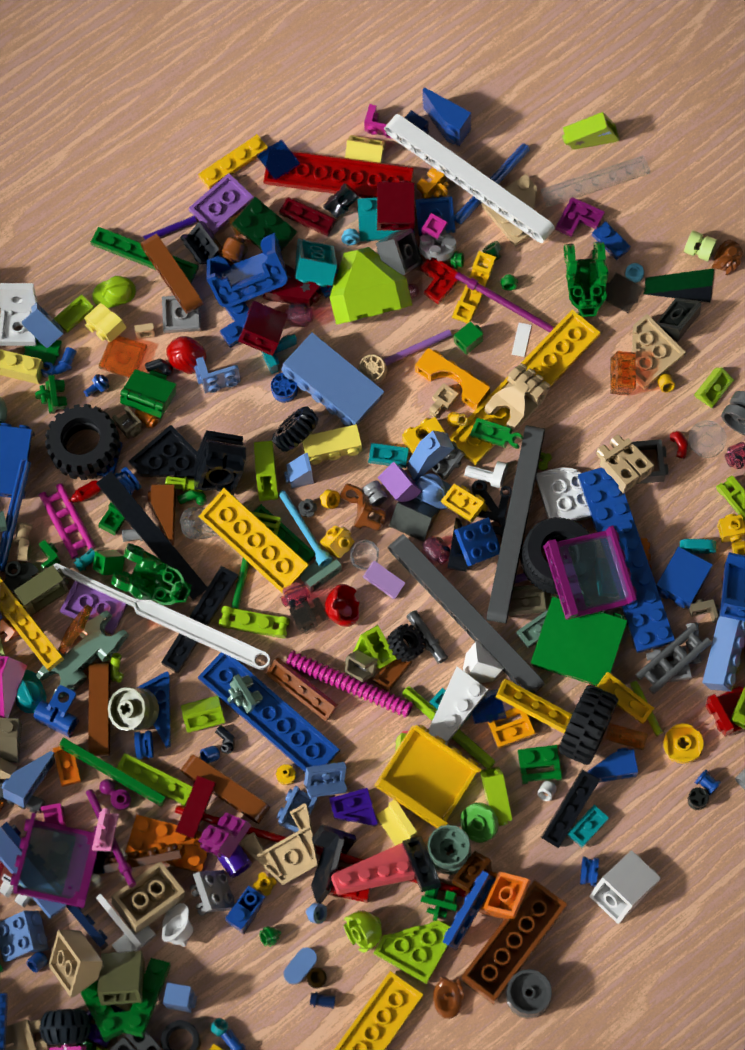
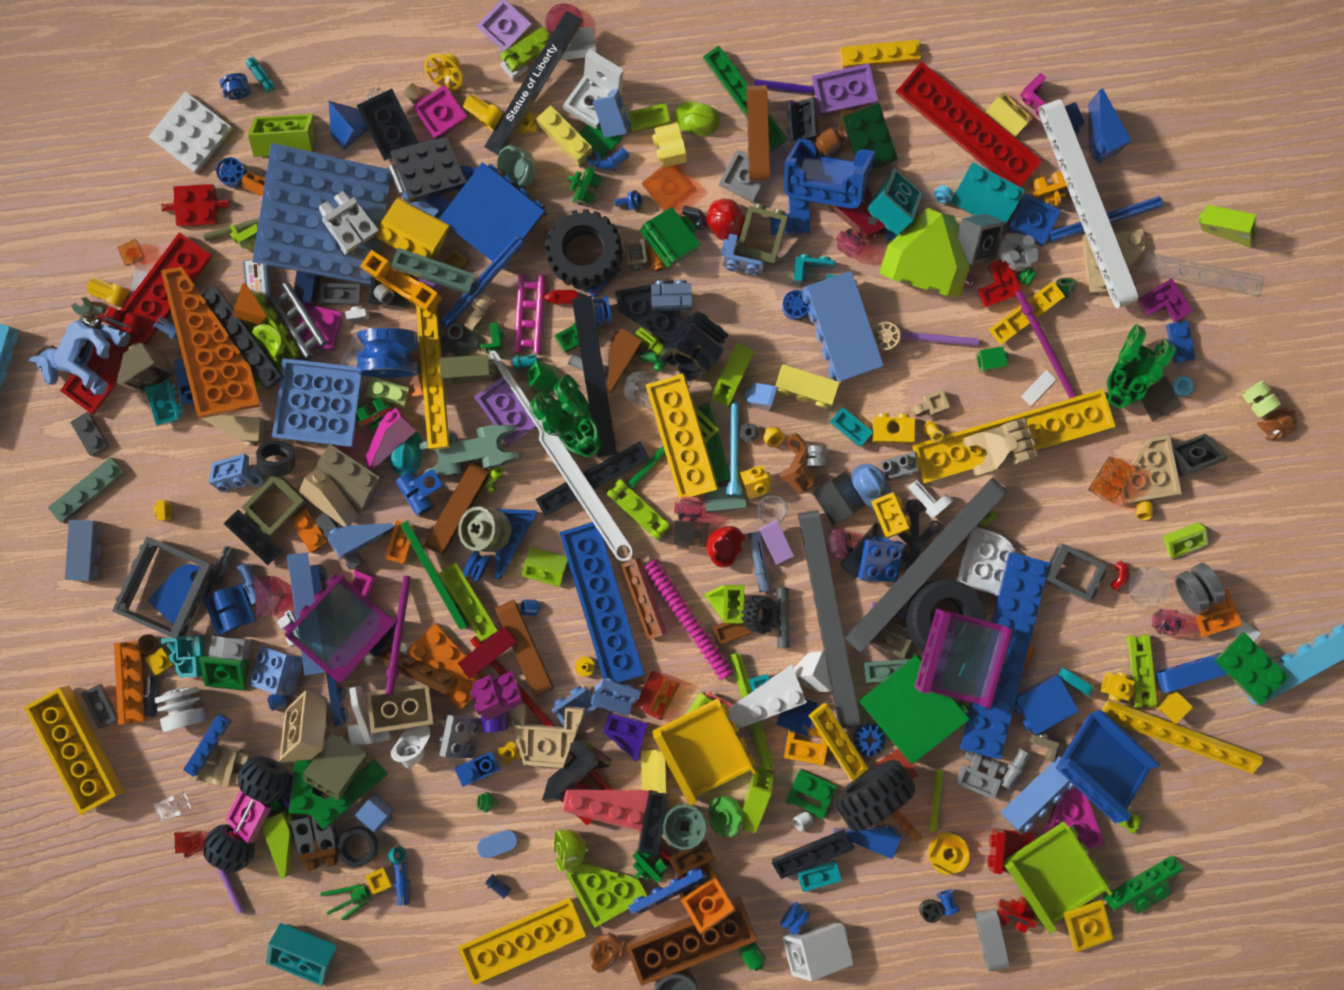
camera: 30 degrees right, 15 degrees up
clear orange tile [58,604,93,654] -> none
bright pink hinge [92,808,119,851] -> none
magenta plate [99,779,131,810] -> none
tan tile [134,323,156,339] -> none
black arm [215,725,235,754] -> none
sand green hips [227,674,263,714] -> none
dark red panel [238,300,288,356] -> none
clear blue piece [257,140,300,180] -> none
black gear [272,406,319,452] -> none
dark red tile [279,197,336,237] -> none
medium blue tile [306,903,327,924] -> none
dark brown plate [307,968,327,989] -> none
black hips [323,183,359,218] -> none
dark tan window [344,650,378,682] -> none
dark red panel [377,180,414,231] -> none
medium lavender brick [378,462,422,502] -> none
medium blue slope [407,431,455,481] -> none
light orange arch [415,348,490,410] -> none
dark pink panel [421,213,447,239] -> none
green plate [470,418,523,449] -> none
green plate [500,274,518,291] -> none
tan hips [596,435,654,493] -> none
yellow plate [596,672,654,724] -> none
dark grey bar [635,623,712,694] -> none
dark green sticker [644,269,714,303] -> none
none -> clear red panel [635,670,680,720]
none -> sand blue brick [651,280,692,311]
none -> olive window [736,203,789,263]
none -> green brick [738,942,766,971]
none -> sand blue pin [748,531,772,593]
none -> blue gear [853,723,886,756]

